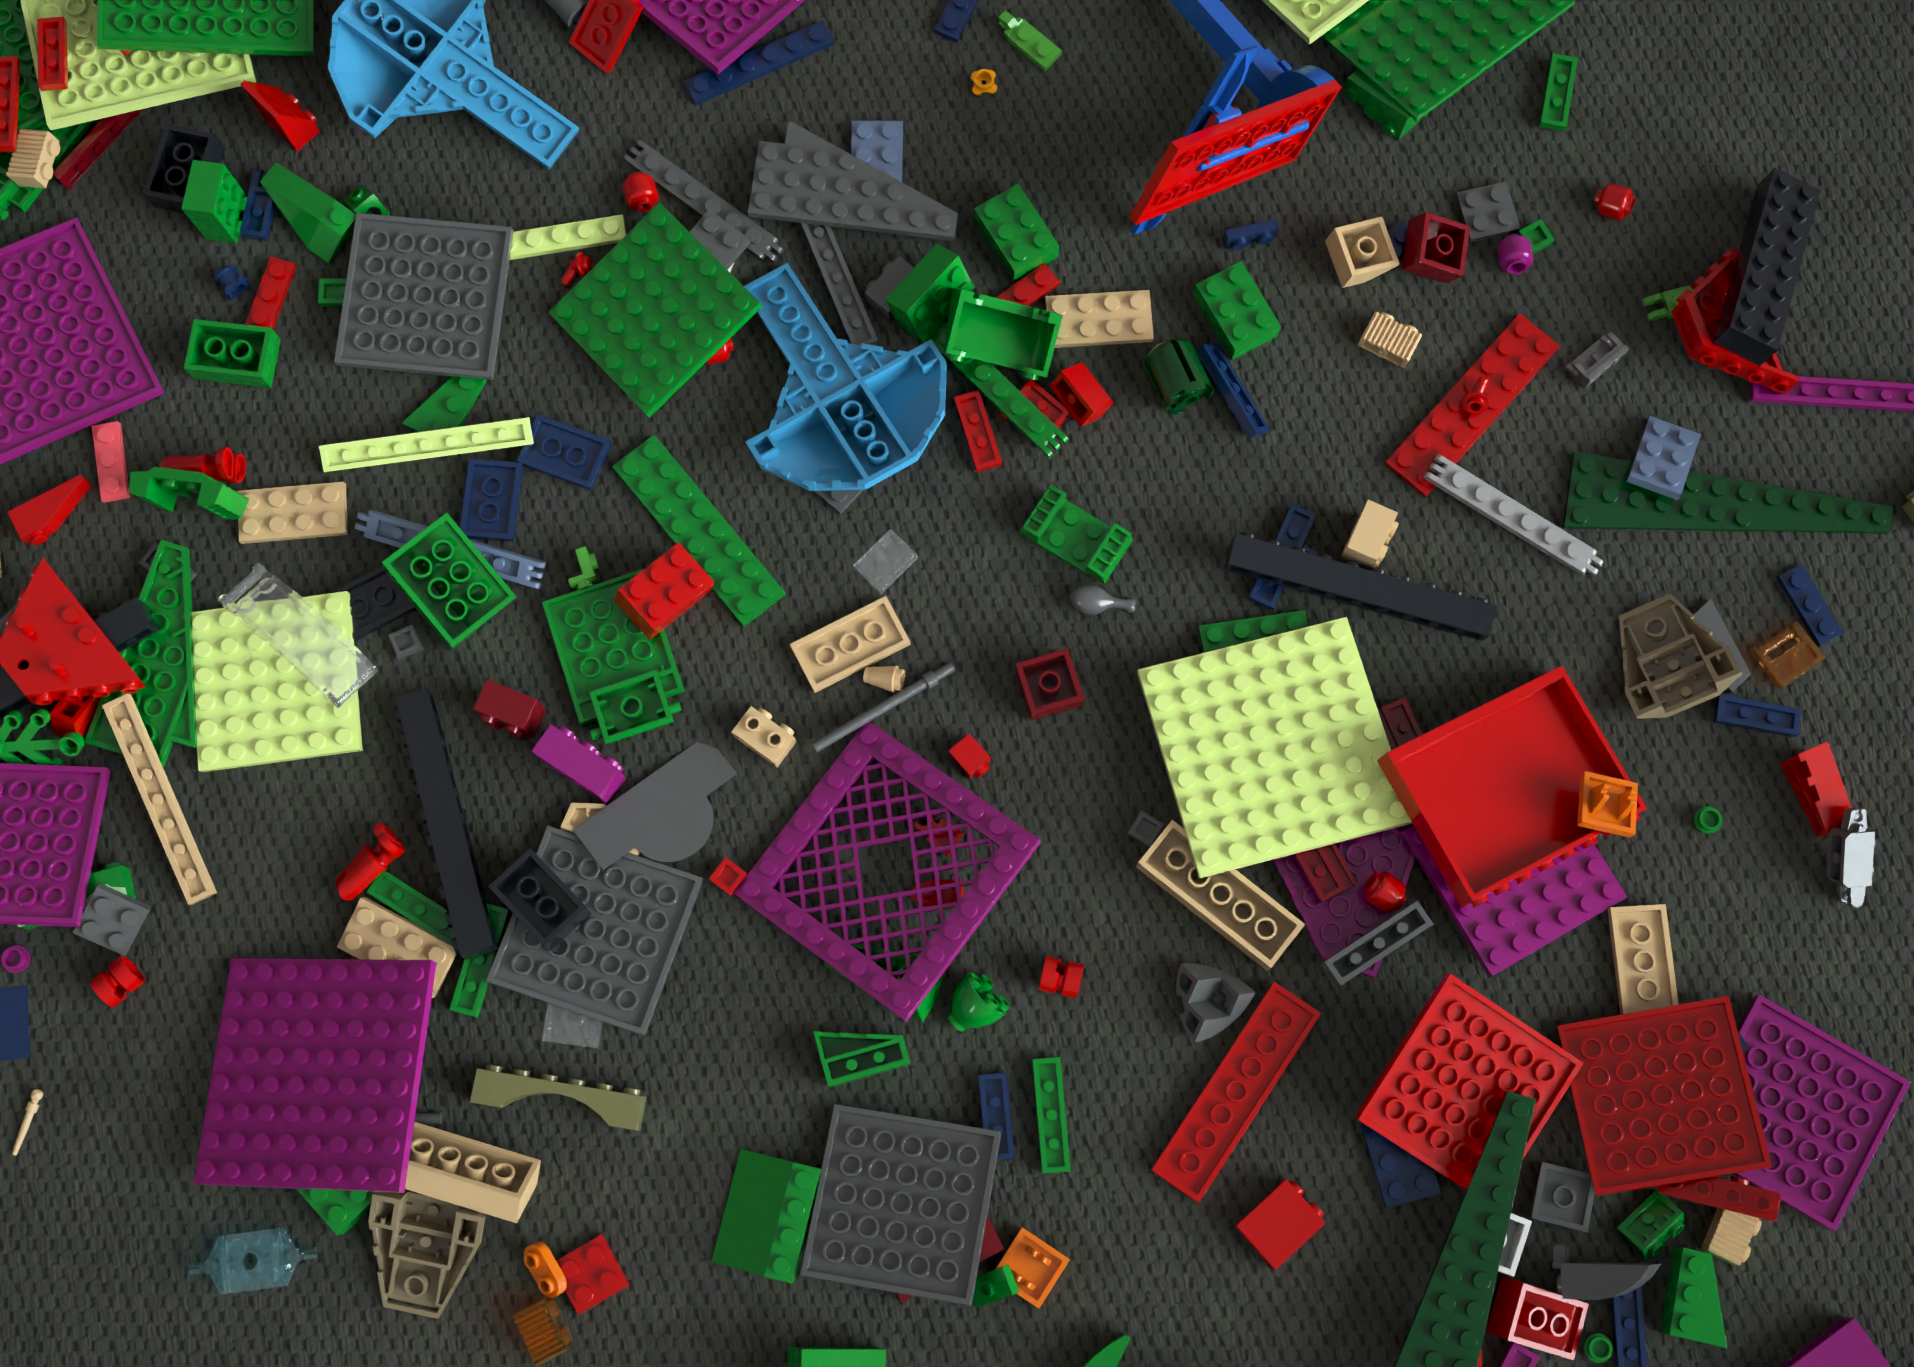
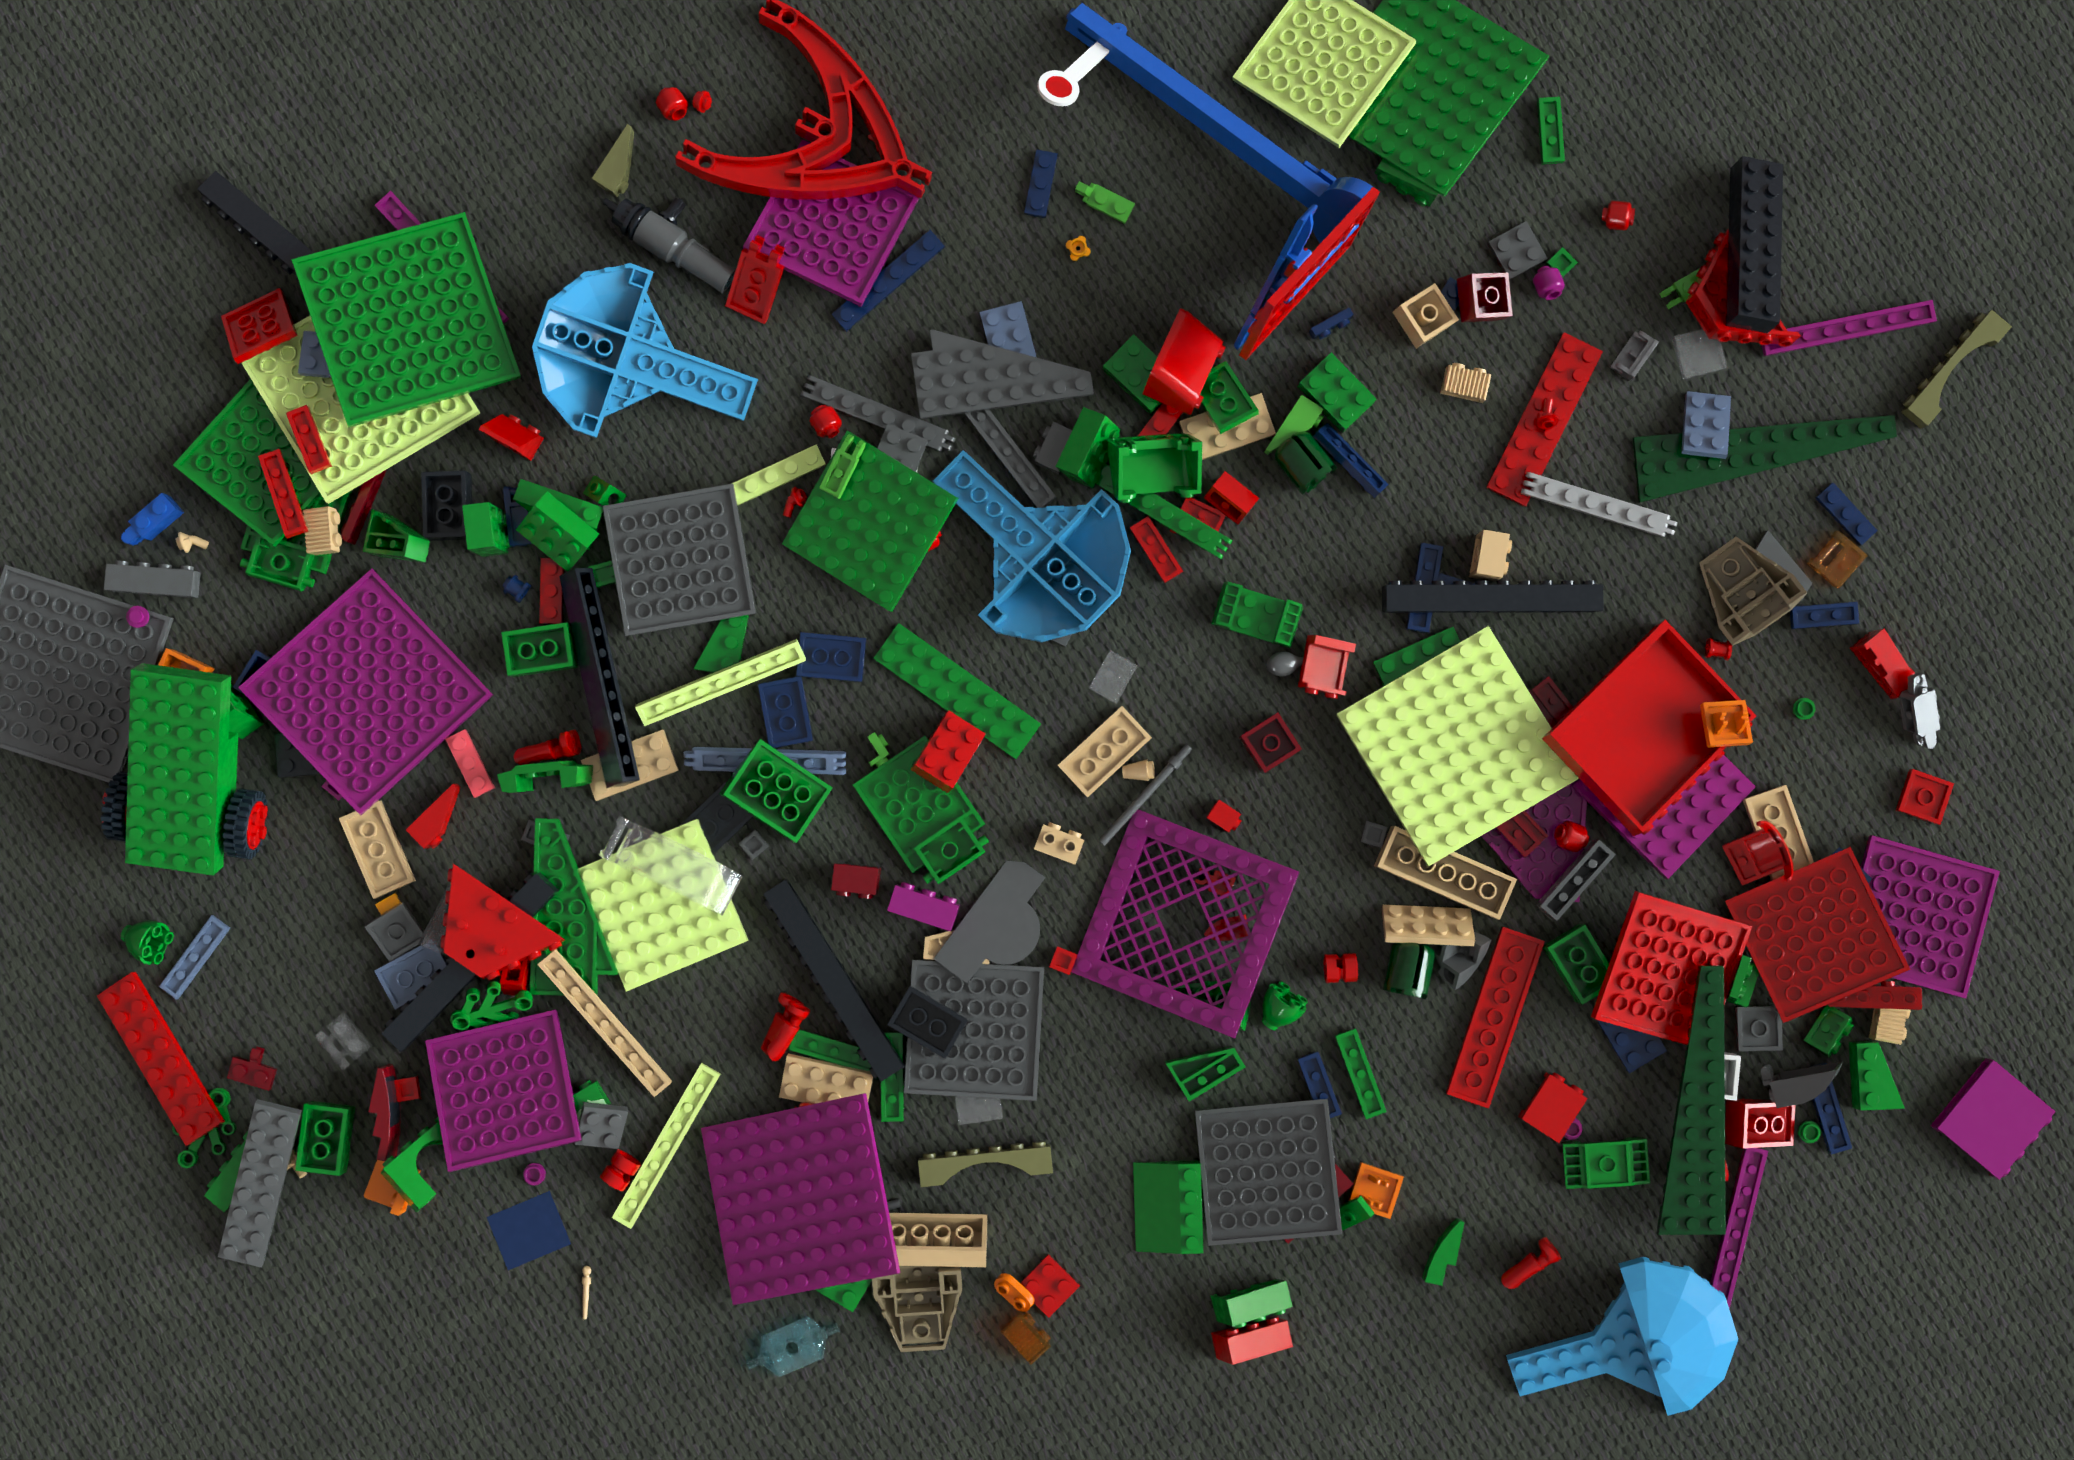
camera: 15 degrees left, 10 degrees up
none -> green wedge [363,509,430,562]
none -> green brick [516,491,599,572]
none -> black brick [559,568,640,788]
none -> yellowish green plate [612,1063,721,1229]
none -> bright green hinge [819,434,866,499]
none -> red windscreen [1143,308,1226,415]
none -> green plate [1200,361,1259,434]
none -> bright green slope [1264,395,1324,455]
none -> panel [1298,635,1356,699]
none -> tan plate [1382,905,1475,946]
none -> dark green cylinder [1383,943,1435,999]
none -> green brick [1543,924,1609,1005]
none -> green plate [1562,1137,1650,1189]
none -> magenta plate [1564,1118,1582,1140]
none -> clear plate [1672,329,1727,380]
none -> red bush [1705,638,1732,660]
none -> red piece [1722,820,1793,886]
none -> green bracket [1726,955,1759,1008]
none -> red plate [1896,769,1954,825]

